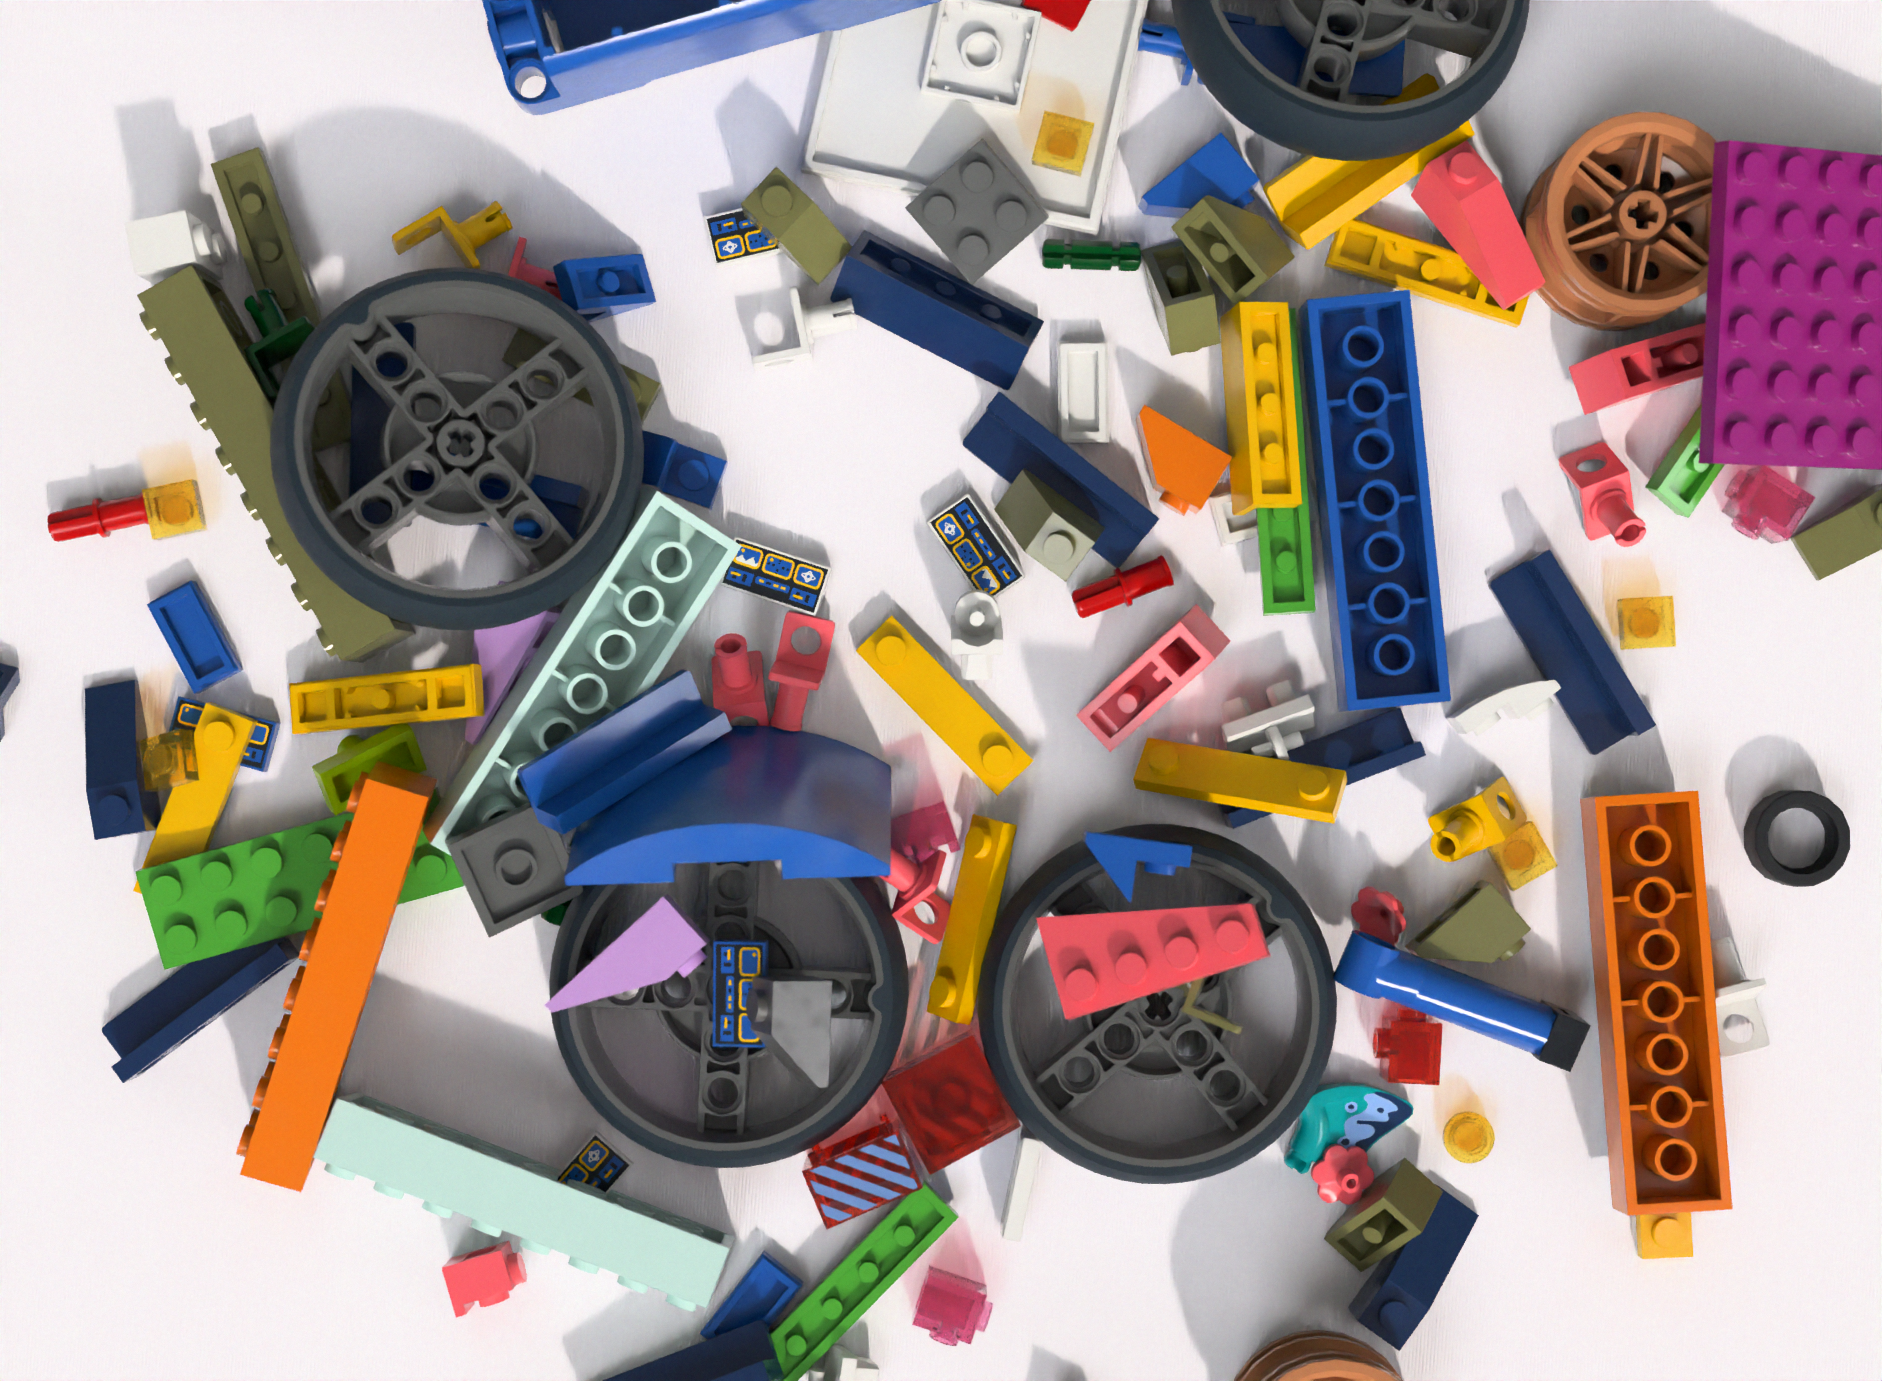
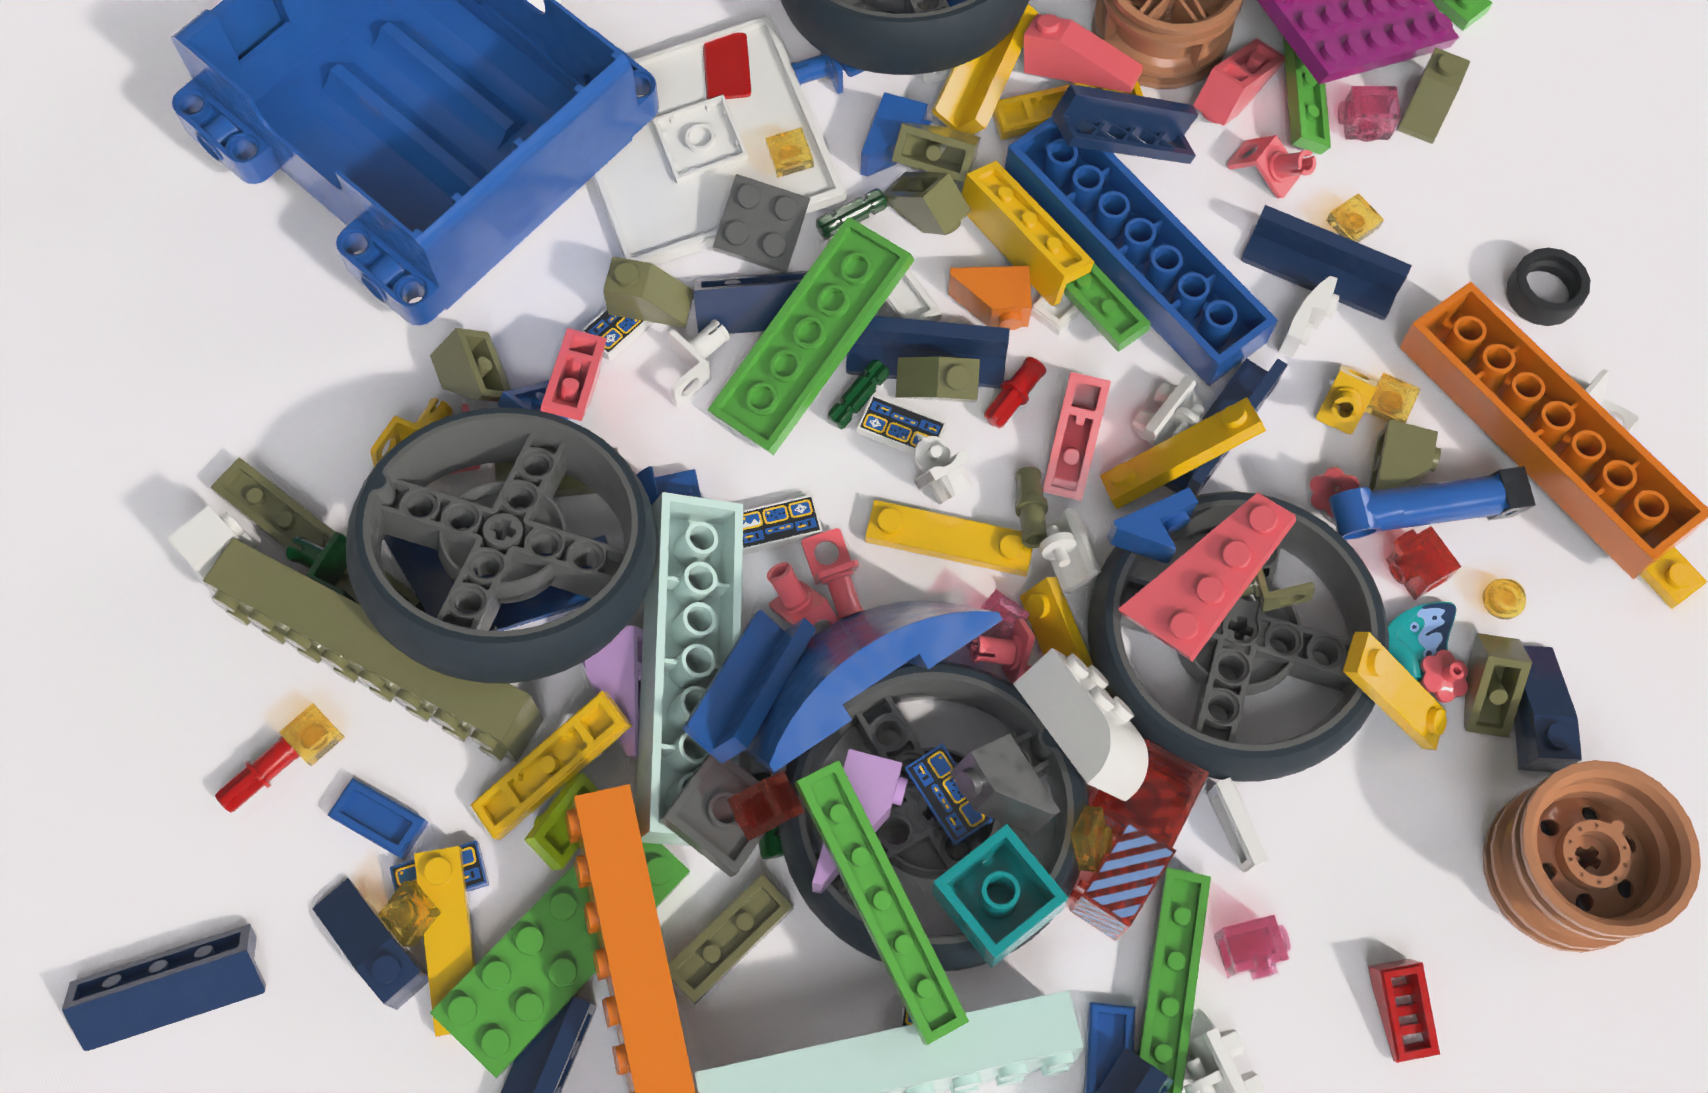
camera: 30 degrees left, 20 degrees down
none -> olive slope [430,328,511,402]
none -> coral slope [540,328,607,421]
none -> olive plate [668,874,794,1005]
none -> bright green plate [708,216,915,456]
none -> clear red brick [727,771,805,842]
none -> bright green plate [795,760,969,1045]
none -> dark green axle [827,359,889,430]
none -> teal brick [932,824,1069,968]
none -> white brick [1013,648,1149,802]
none -> olive pin [1015,467,1048,548]
none -> white hips [1039,507,1102,594]
none -> dark blue fence [1051,84,1198,164]
none -> clear yellow plate [1071,806,1113,872]
none -> yellow plate [1343,632,1447,750]

